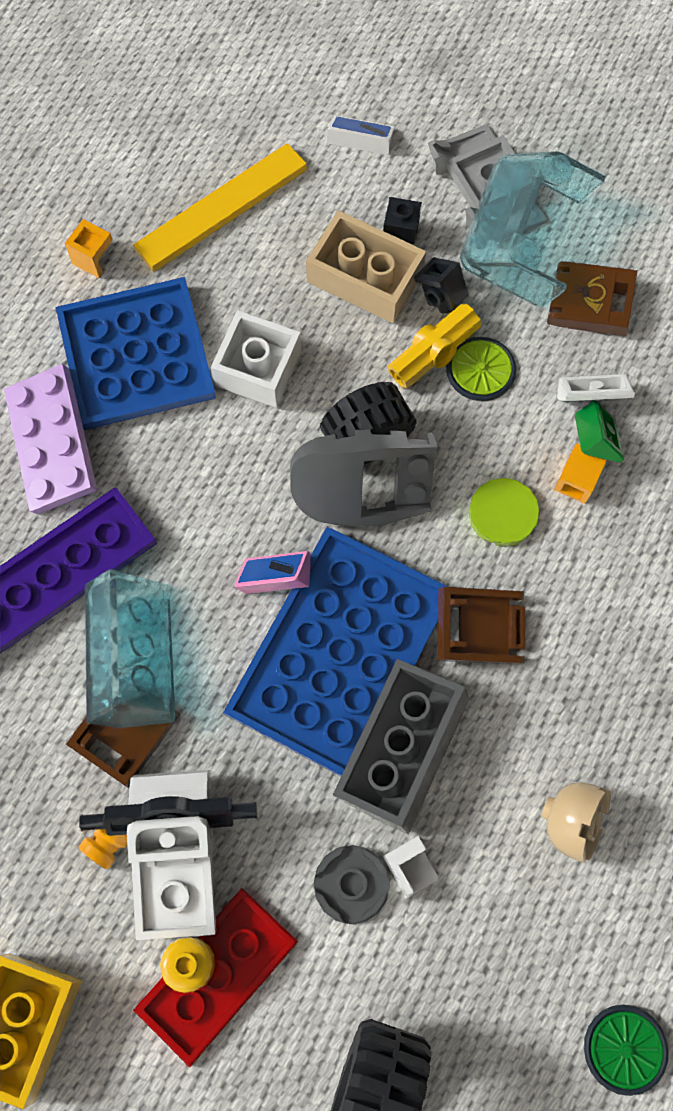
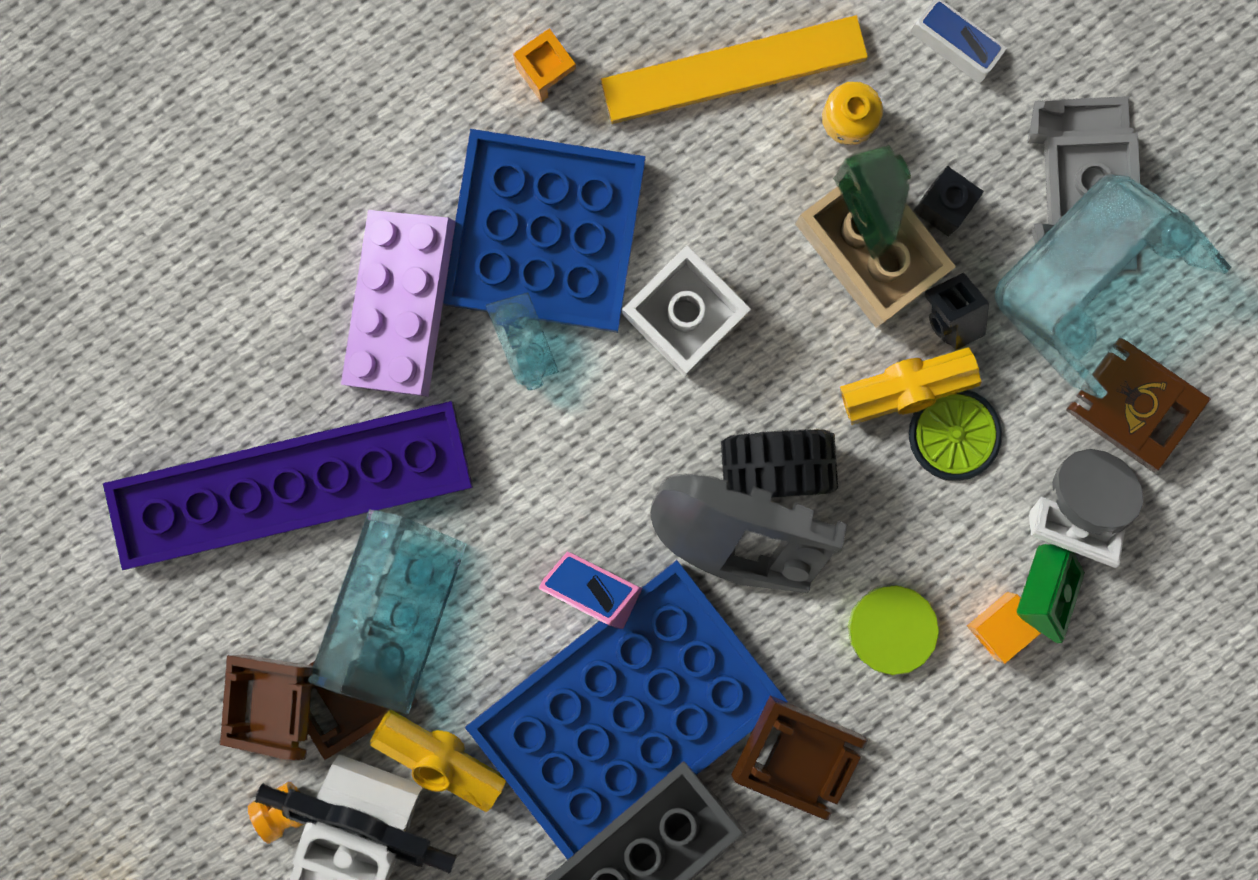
camera: 25 degrees right, 15 degrees up
none -> reddish brown container [220,655,313,760]
none -> yellow piece [370,709,506,812]
none -> clear light blue hinge [486,292,559,391]
none -> yellow head [822,82,883,145]
none -> clear green slope [833,145,911,260]
none -> dark grey tile [1052,449,1144,535]

